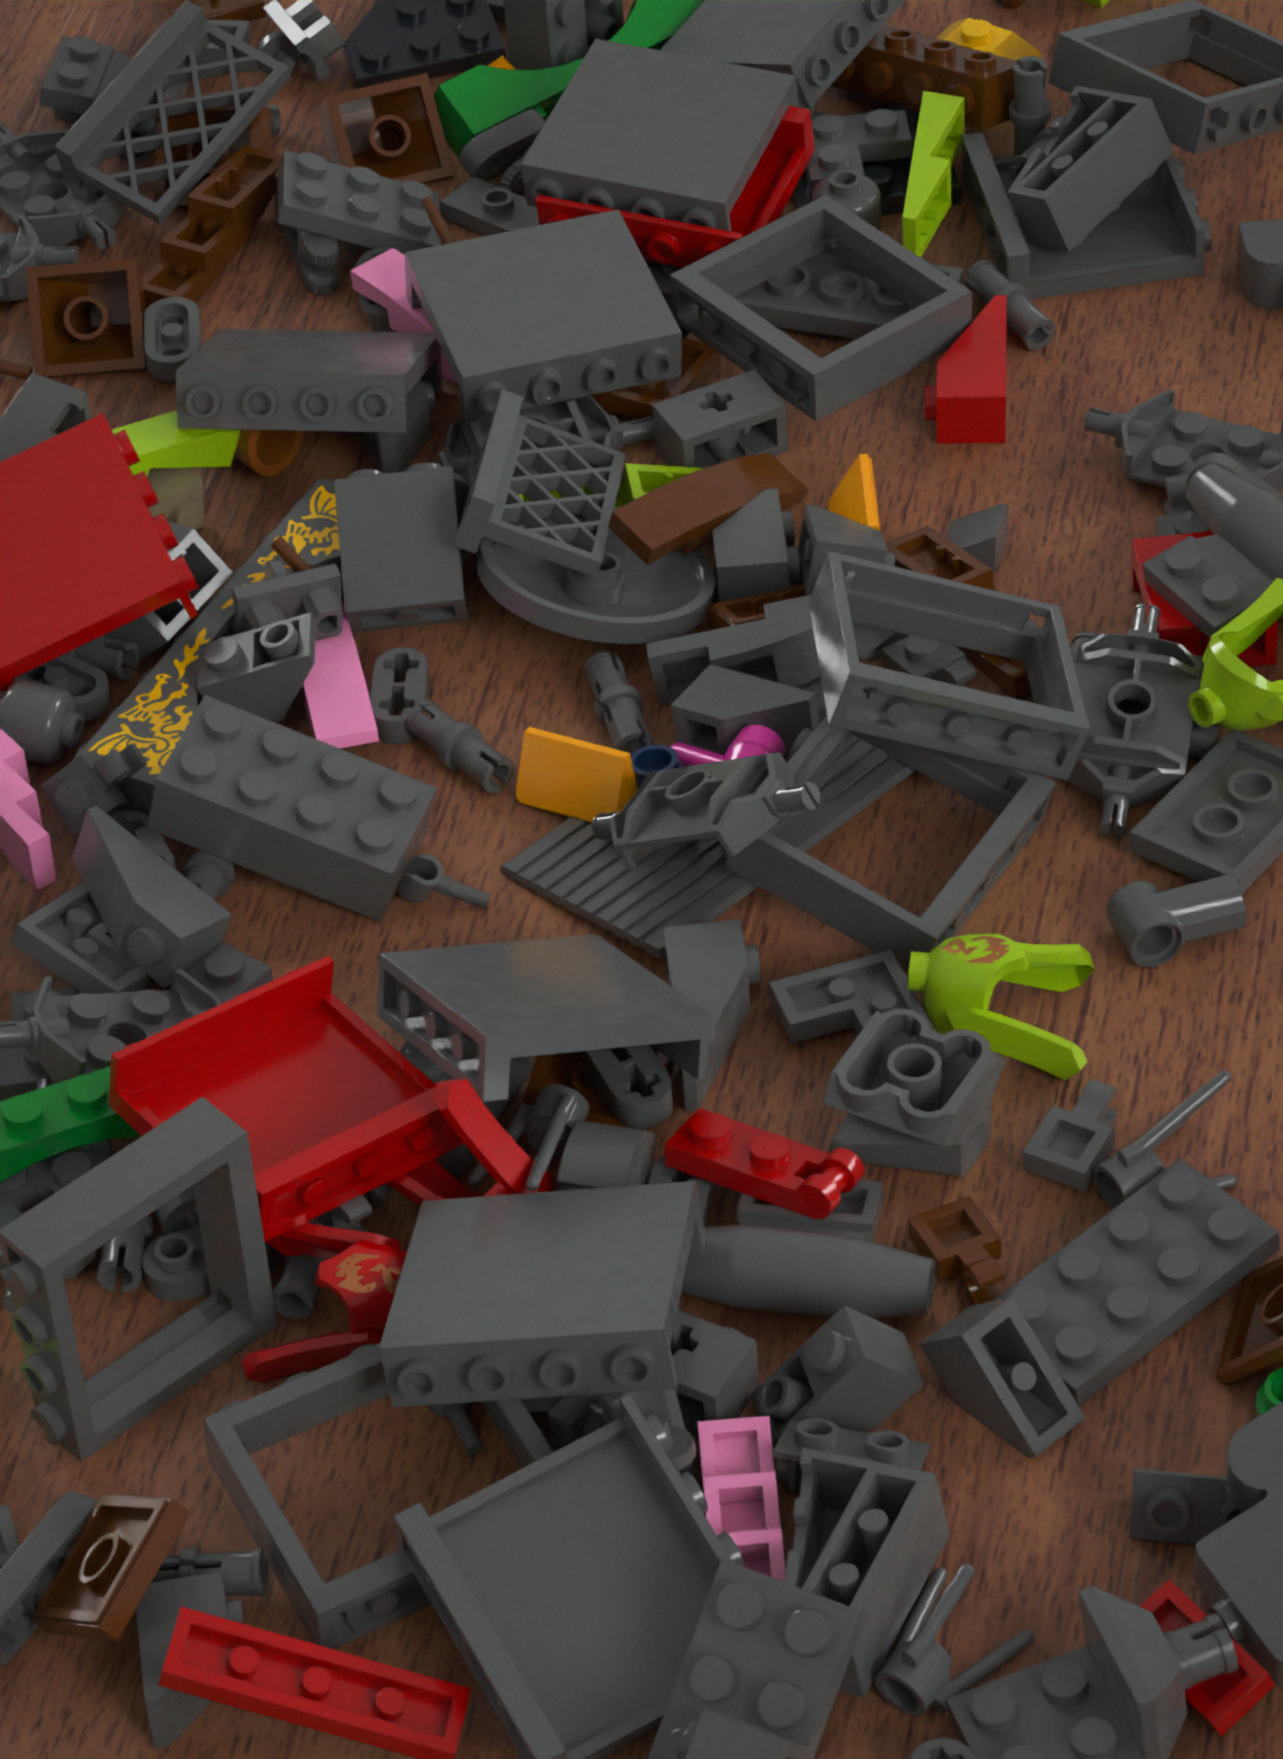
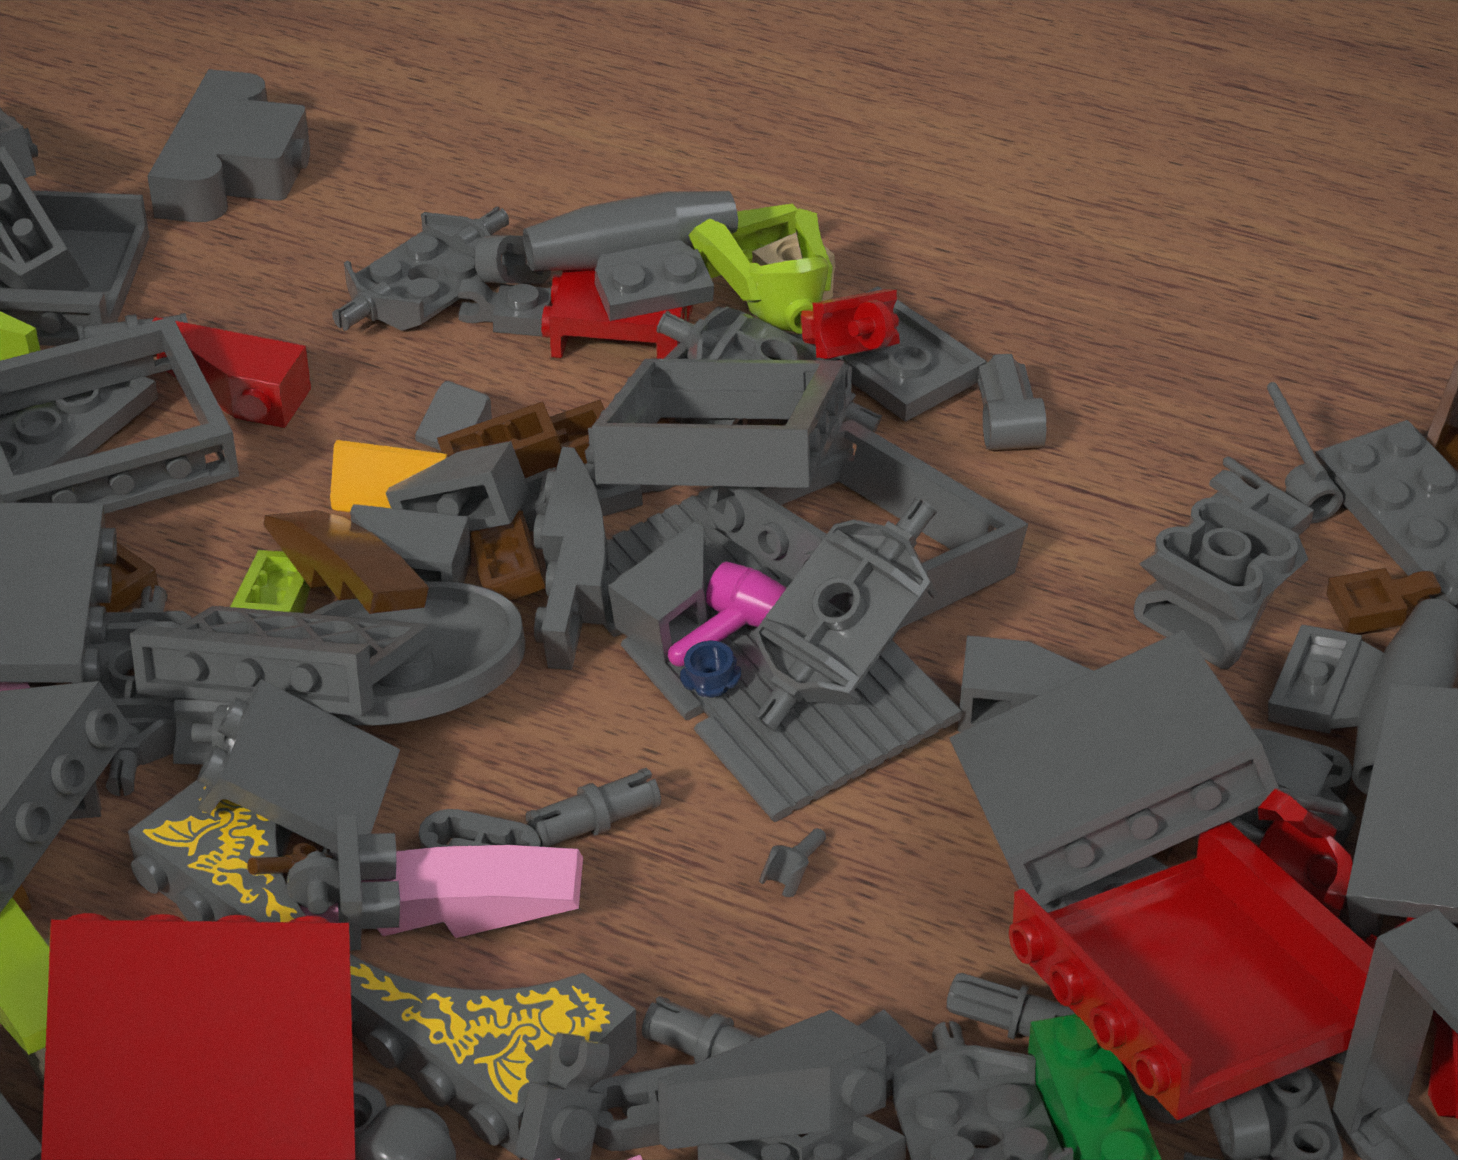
camera: 80 degrees left, 0 degrees up
dark grey brick [147,695,438,922] -> none
dark grey slope [197,612,316,722] -> none
light orange slope [516,727,638,823] -> none
dark grey pin [584,651,654,755] -> none
dark grey brick [652,369,788,468] -> none
red plate [664,1108,865,1220] -> none
dark grey plate [768,949,936,1044] -> none
lime piece [908,933,1095,1080] -> none
none -> red hips [801,289,900,359]

